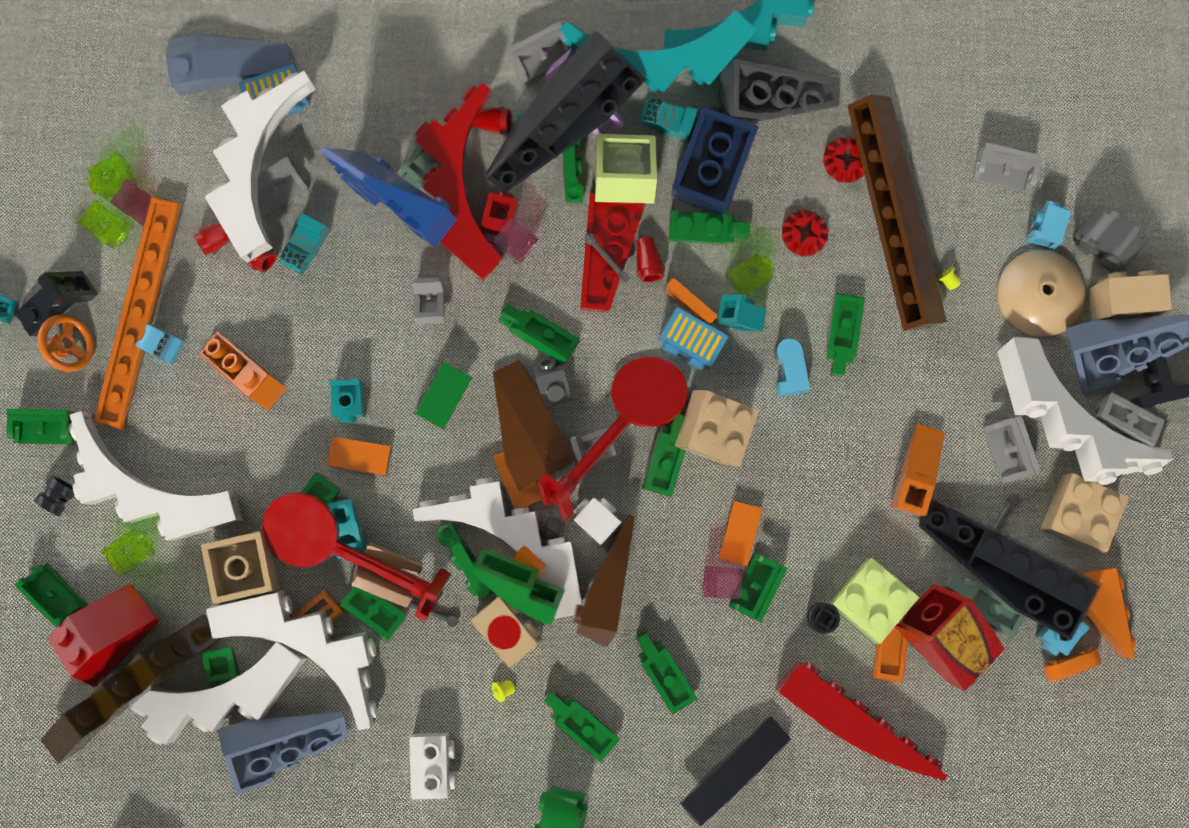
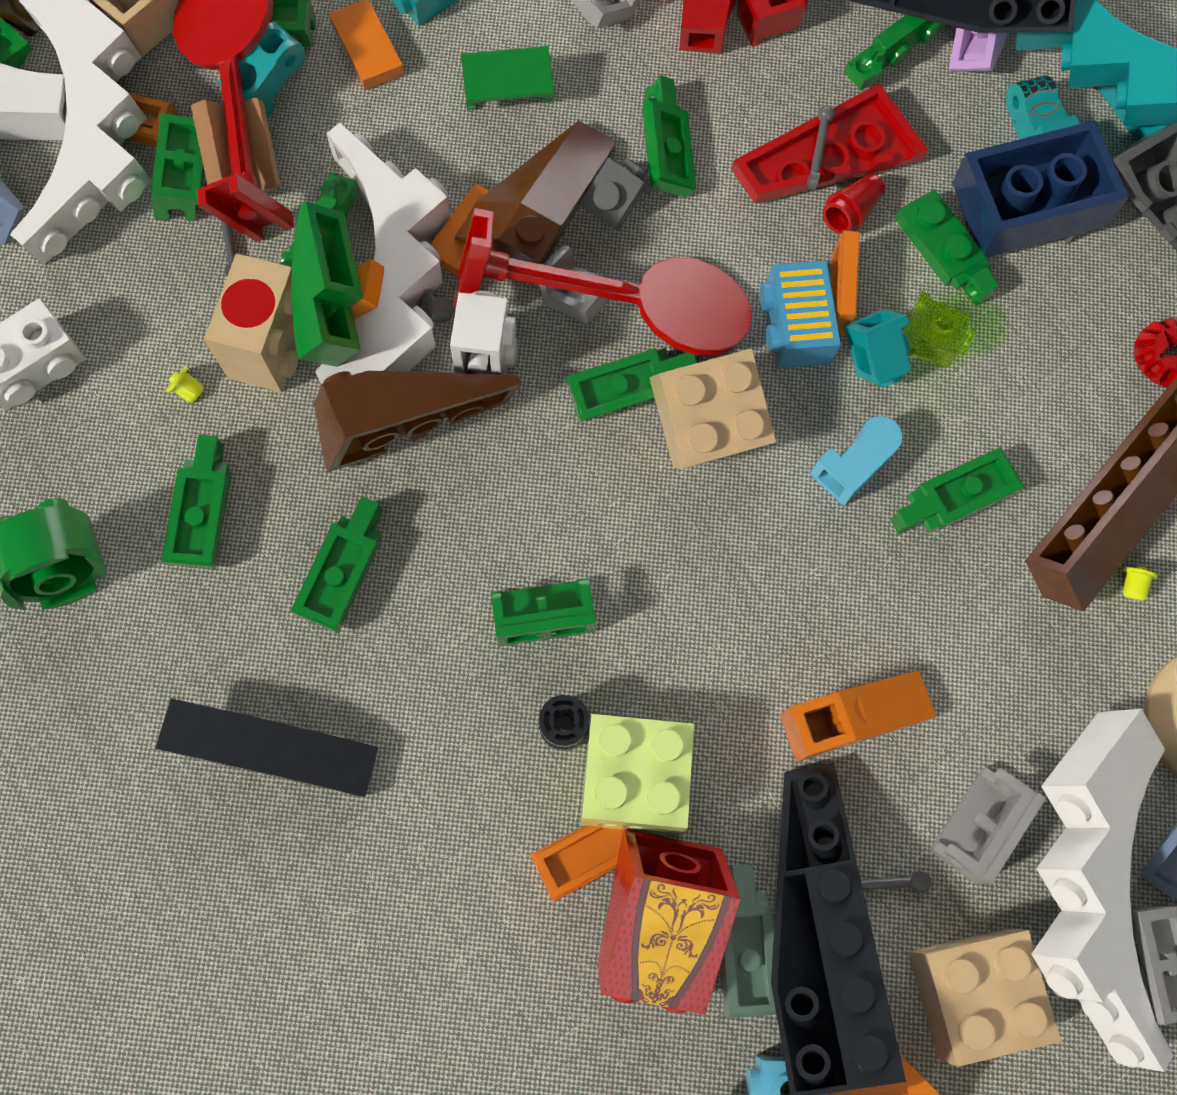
camera: 45 degrees right, 10 degrees down
clear pink panel [490,219,539,264] -> none
yellowish green piece [595,134,657,203] -> none
clear pink panel [702,567,742,599] -> none
orange tile [718,501,763,566] -> none
red slope [775,661,948,781] -> none
red gear [782,209,829,256] -> none

